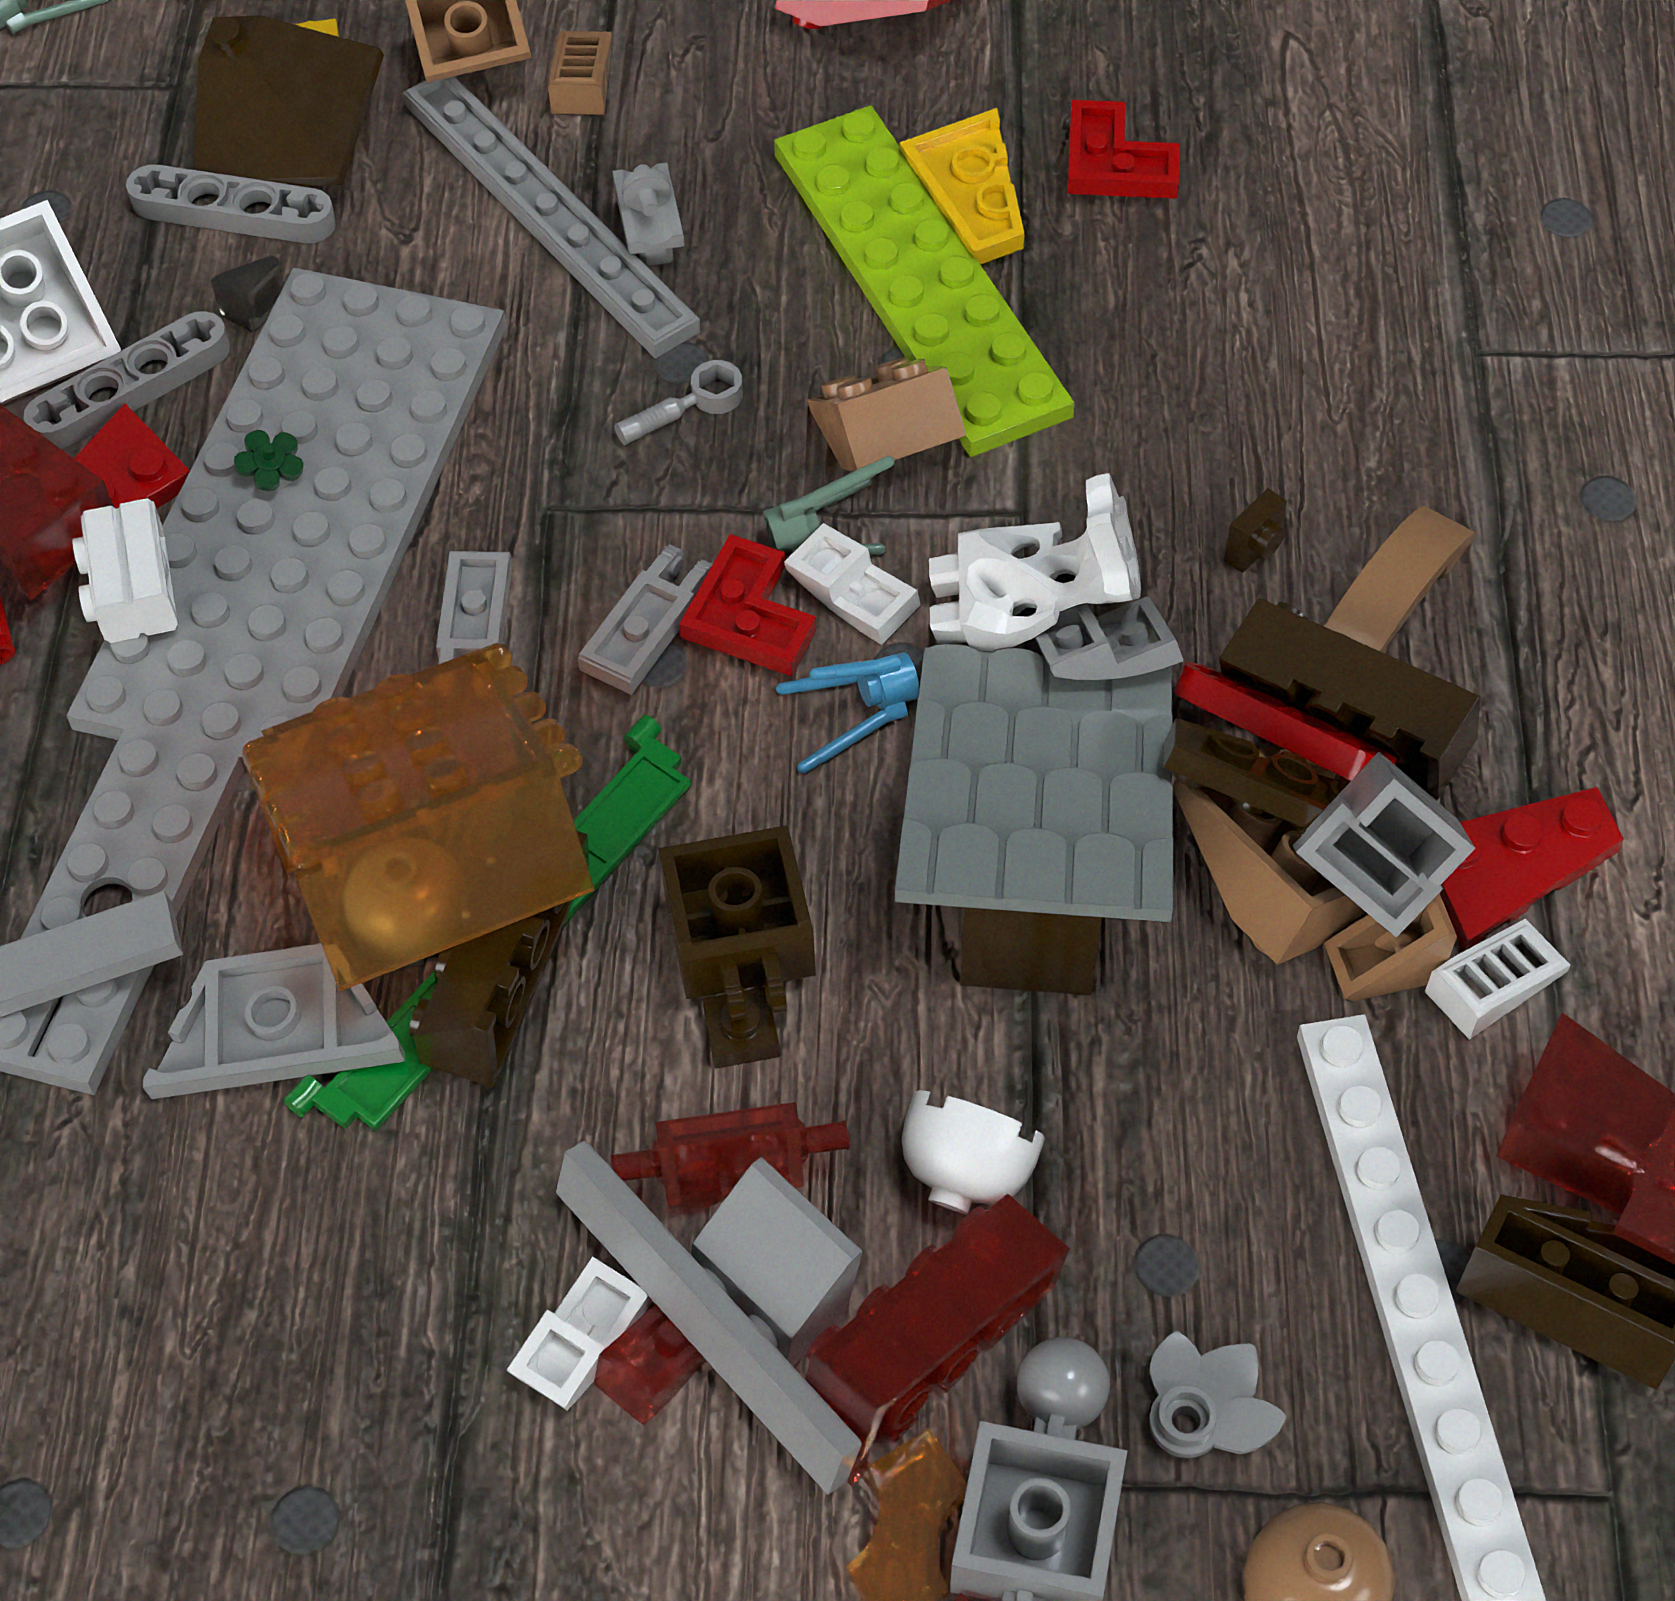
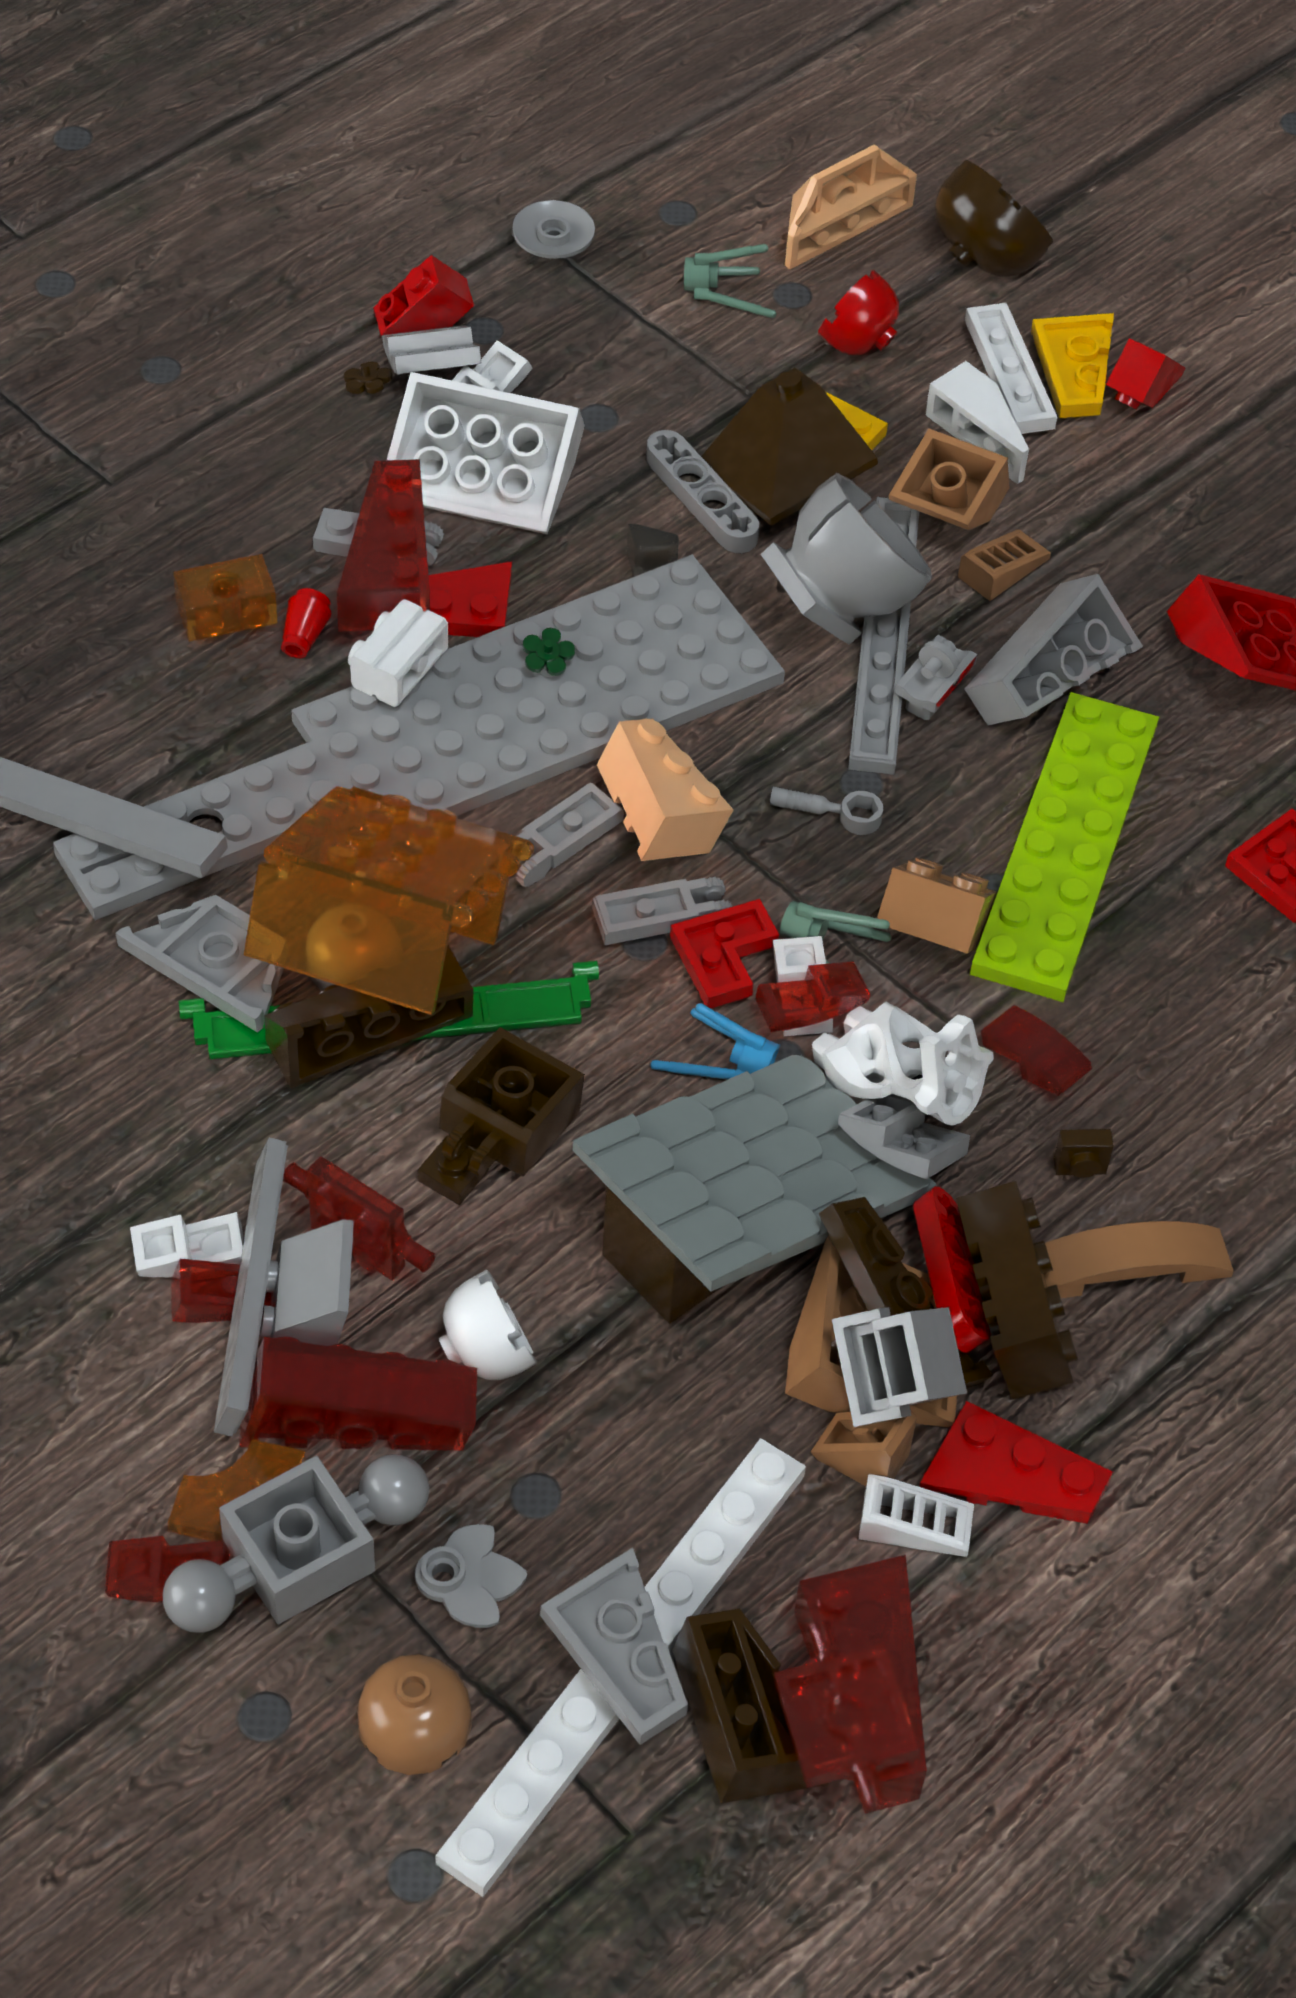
camera: 40 degrees right, 5 degrees down
light grey beam [23,311,230,451] -> none
yellow wing [900,108,1024,265] -> none
none -> light grey wing [540,1547,688,1745]
none -> light nougat wedge [597,719,734,861]
none -> clear red slope [755,961,871,1032]
none -> light grey plate [761,473,932,645]
none -> light grey wedge [964,574,1143,725]
none -> clear red slope [980,1005,1092,1096]

